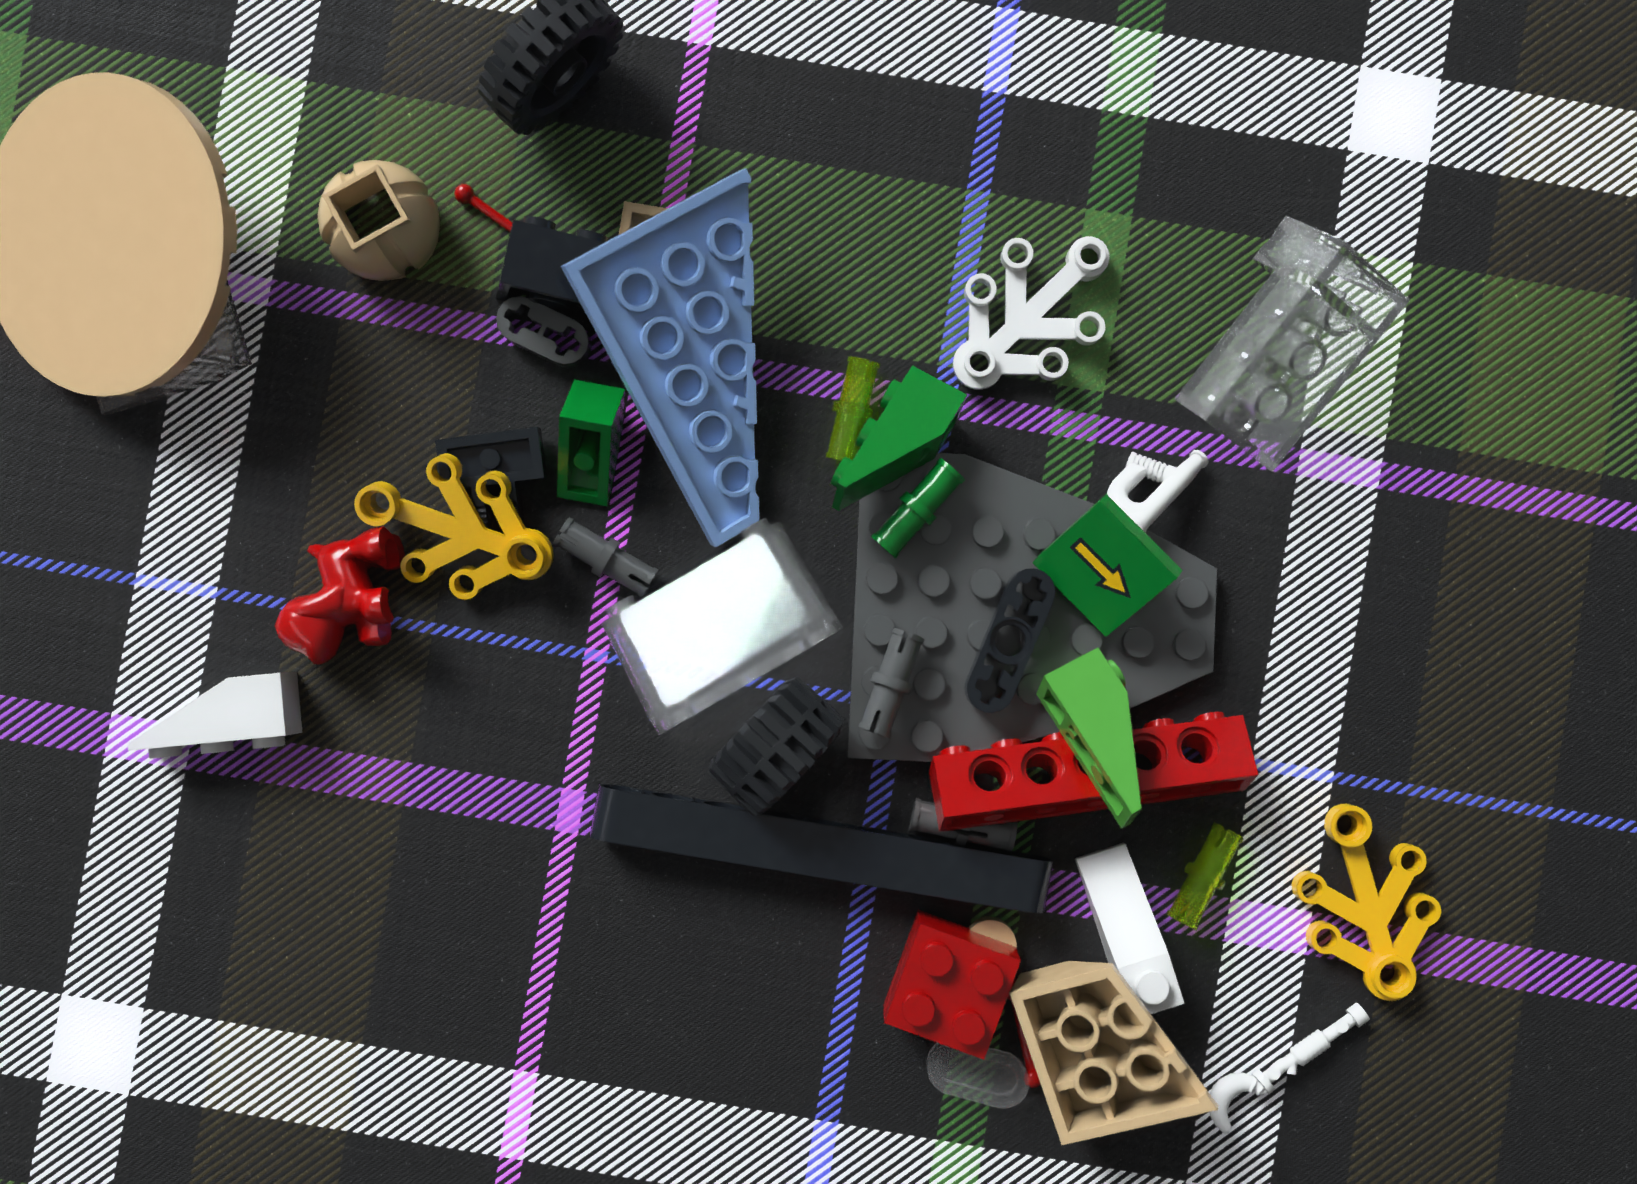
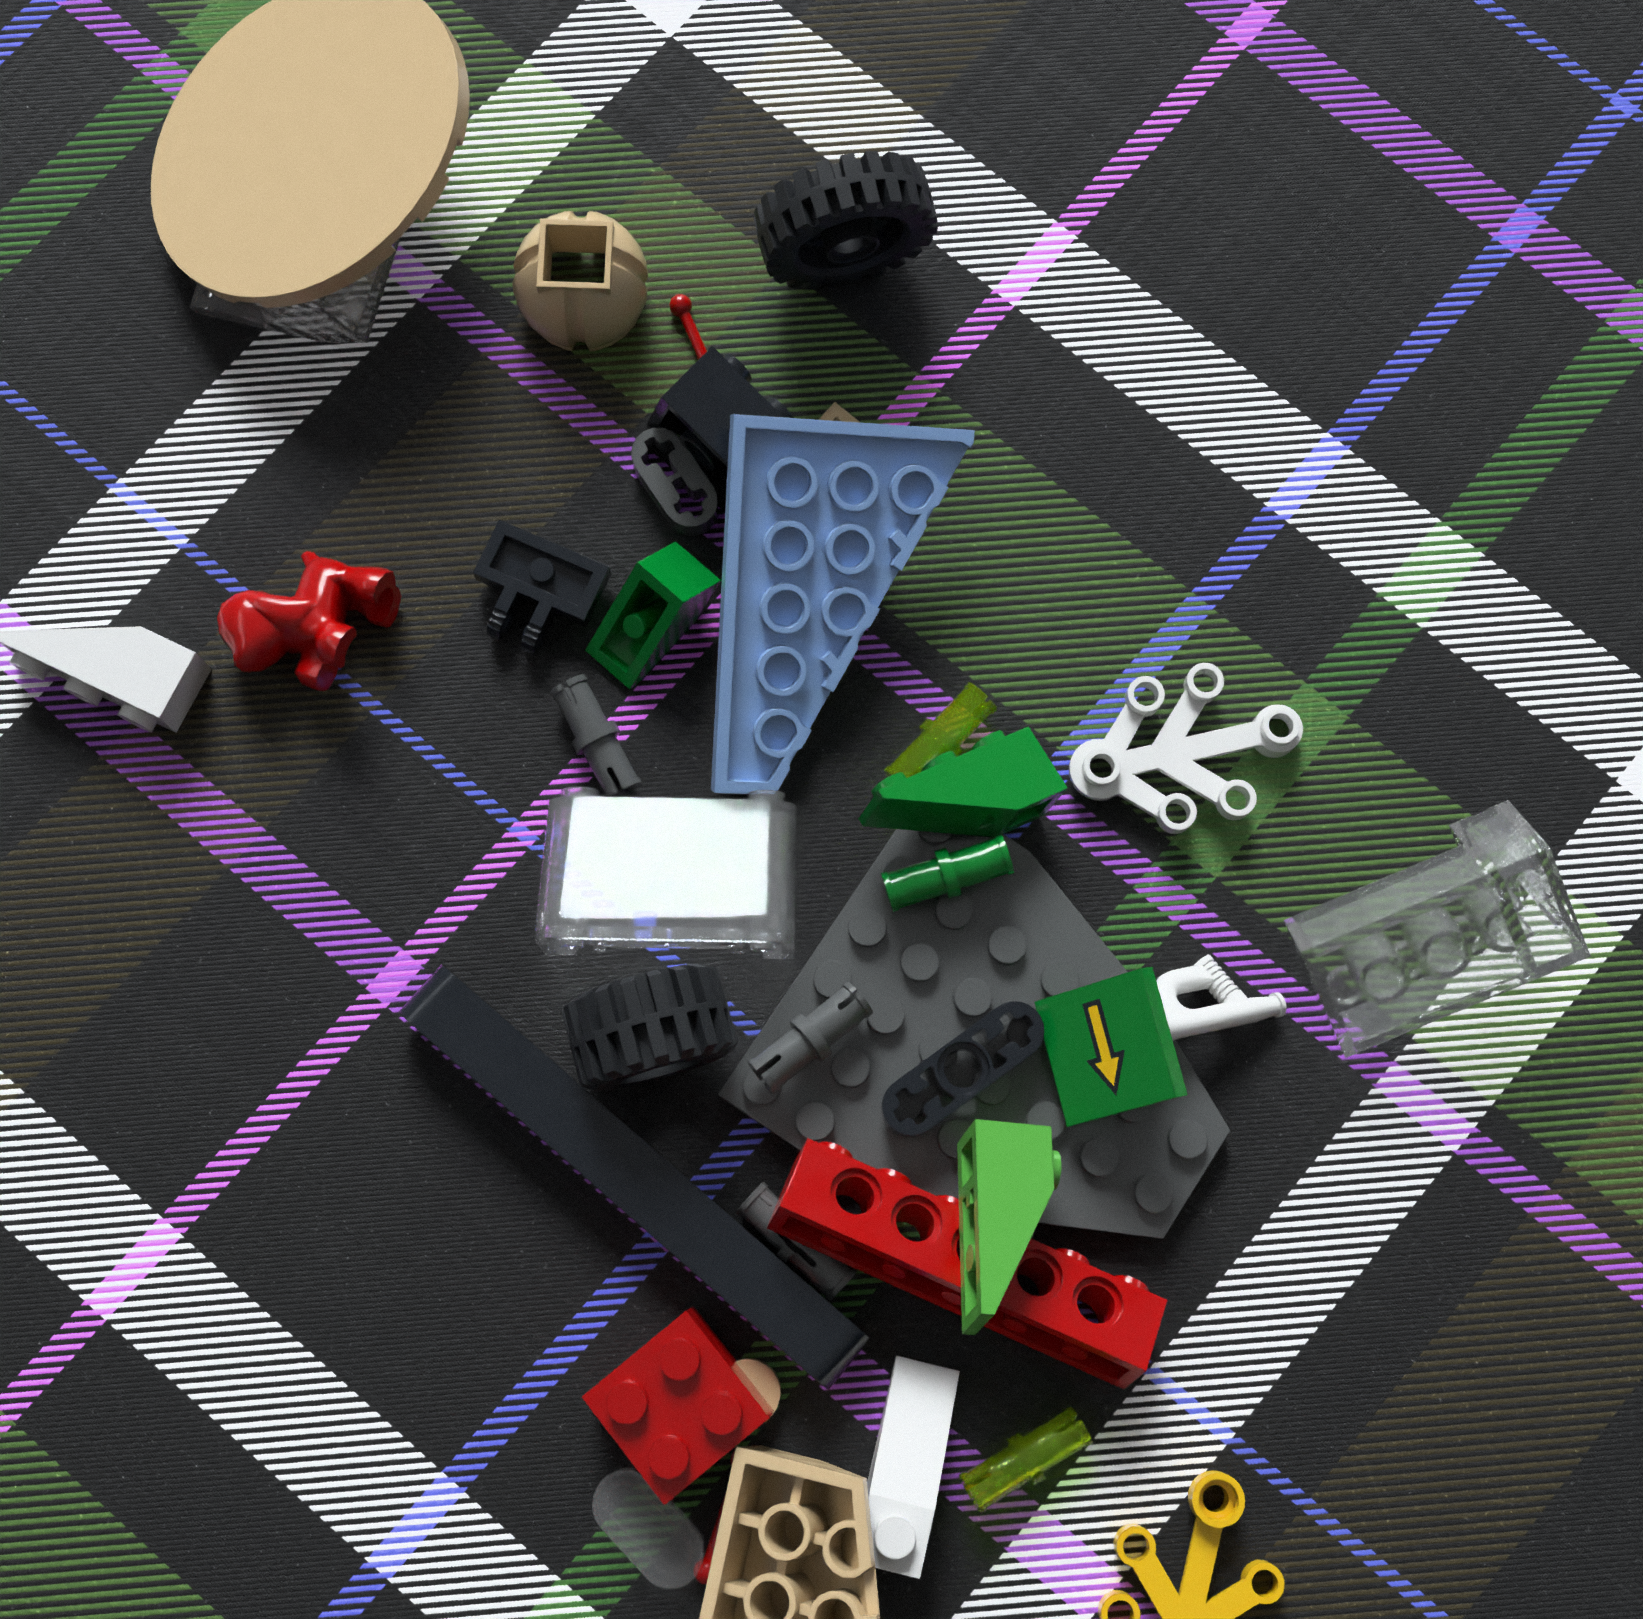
camera: 30 degrees right, 10 degrees down
yellow plant [354,453,554,600] -> none

